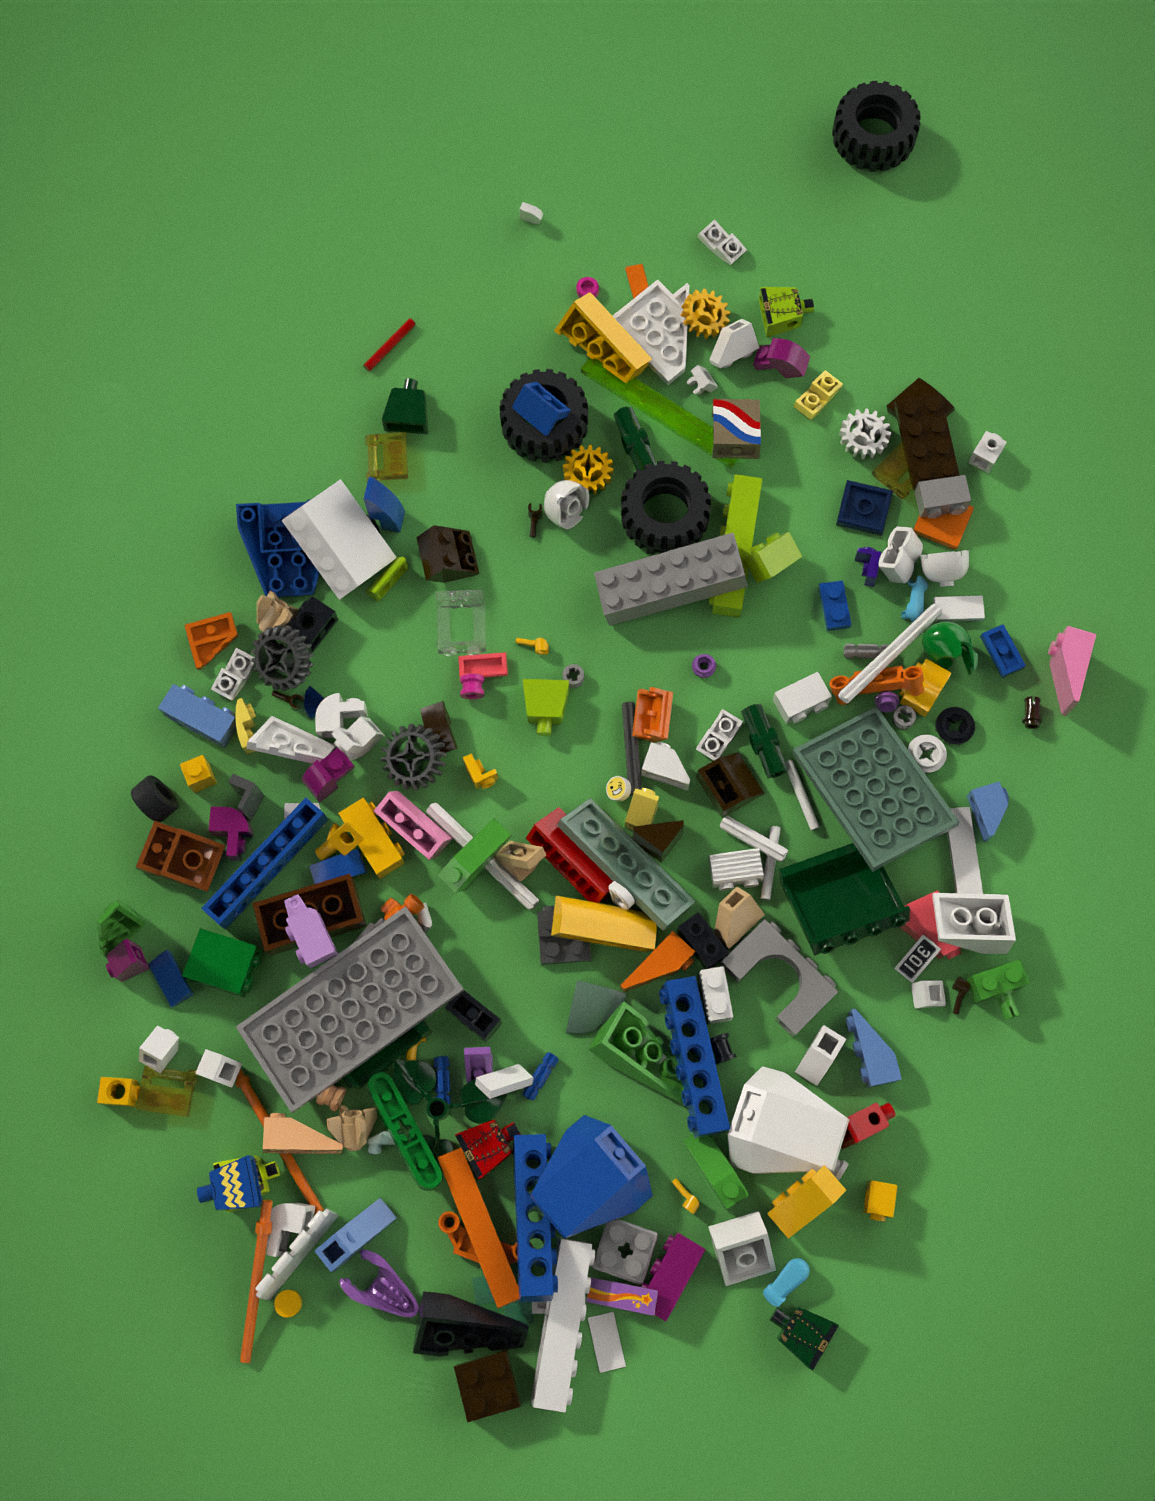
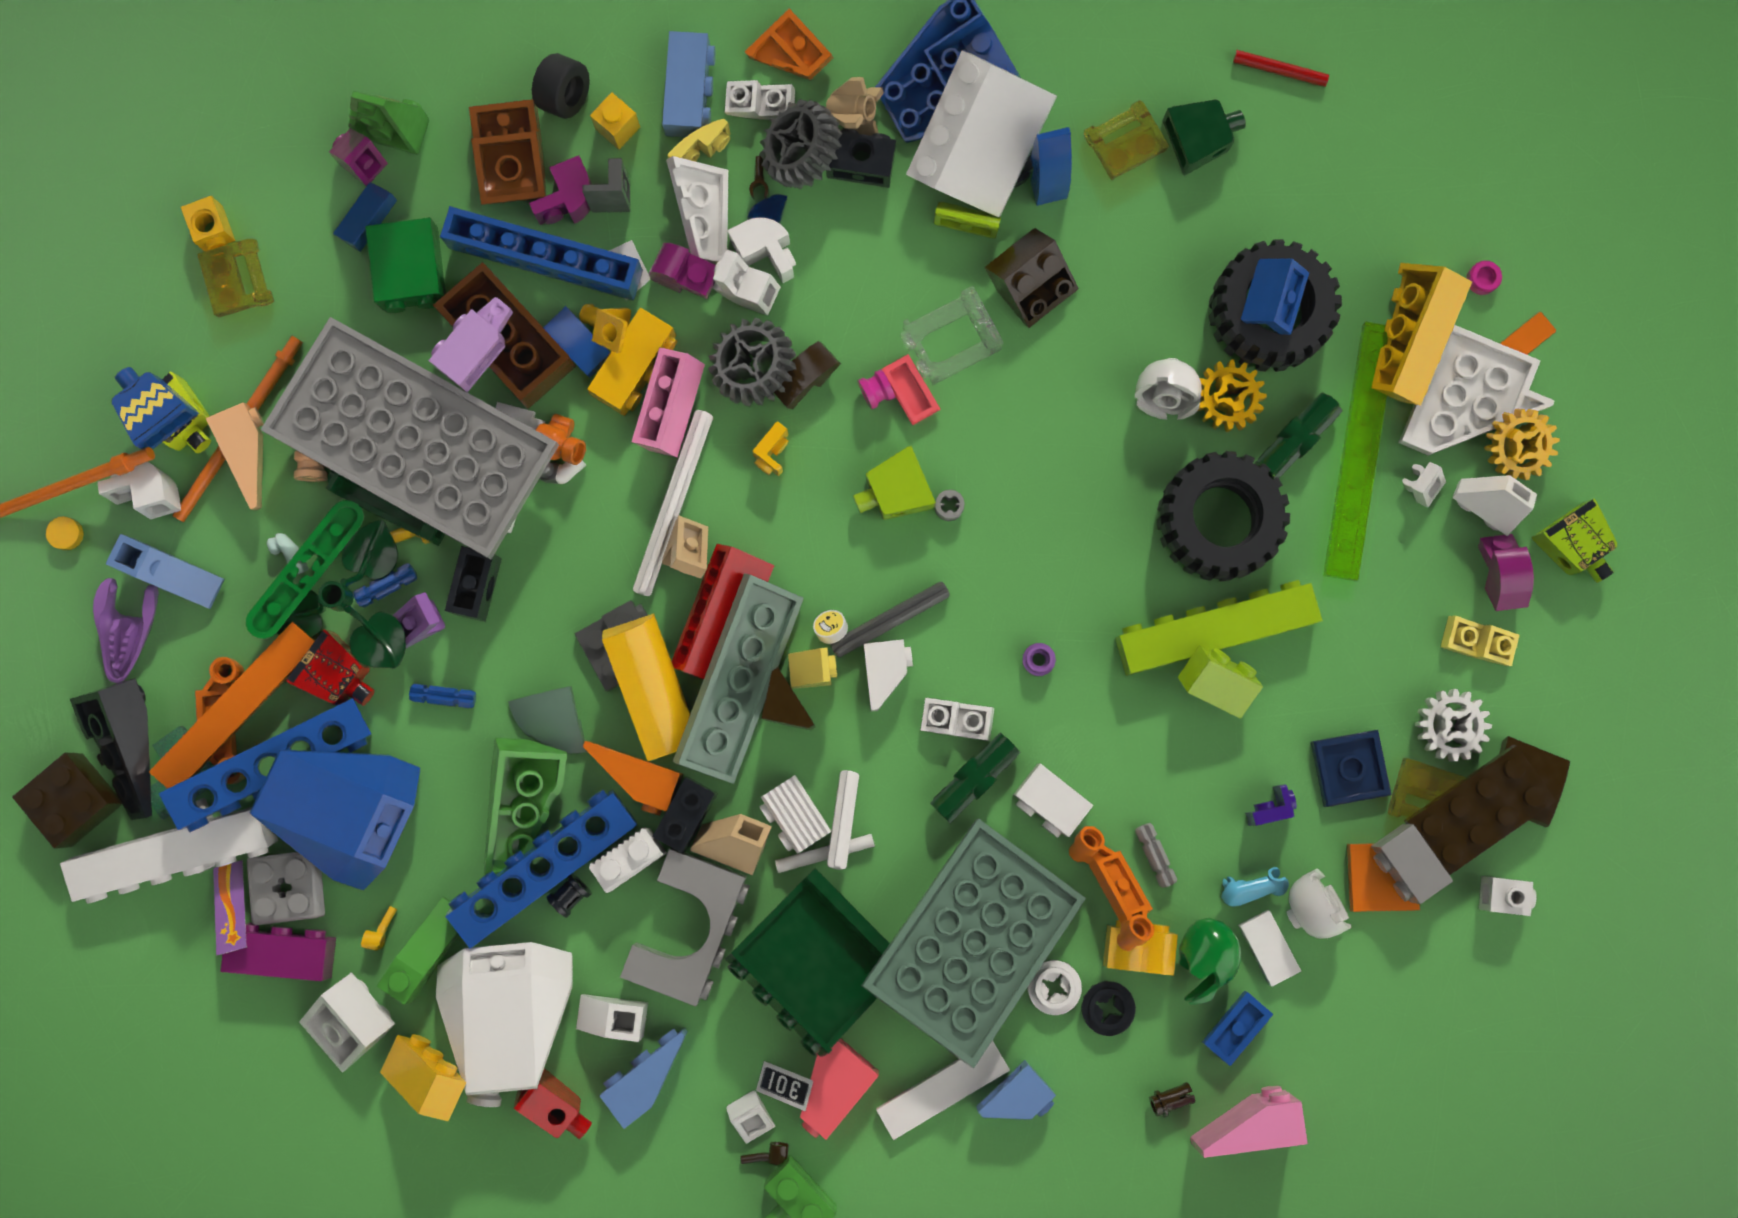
camera: 60 degrees right, 10 degrees up
white brick [139,1025,179,1073] -> none
white brick [196,1049,242,1088] -> none
white windscreen [255,1208,339,1301] -> none
tan brick [327,1105,377,1151] -> none
bright green slope [438,818,512,893] -> none
white tile [475,1064,533,1099] -> none
yellow hand [516,638,549,655] -> none
white tile [520,202,543,224] -> none
dark brown hand [528,503,542,538] -> none
white sticker [588,1312,626,1373] -> none
light grey brick [594,533,748,626] -> none
white tile [608,881,635,910] -> none
orange hinge [632,687,673,743] -> none
dark brown slope [696,752,764,818] -> none
white slope [697,219,747,265] -> none
panel [712,398,761,459] -> none
medium azure piece [763,1258,810,1307] -> none
dark green torso [769,1306,839,1371] -> none
white bar [785,760,820,831] -> none
blue plate [818,581,852,631] -> none
white axle [838,604,942,703] -> none
yellow brick [863,1180,897,1222] -> none
medium lavender plate [875,691,899,712] -> none
white brick [879,526,923,584] -> none
light grey bush [892,705,916,730] -> none
white slope [932,893,1016,954] -> none

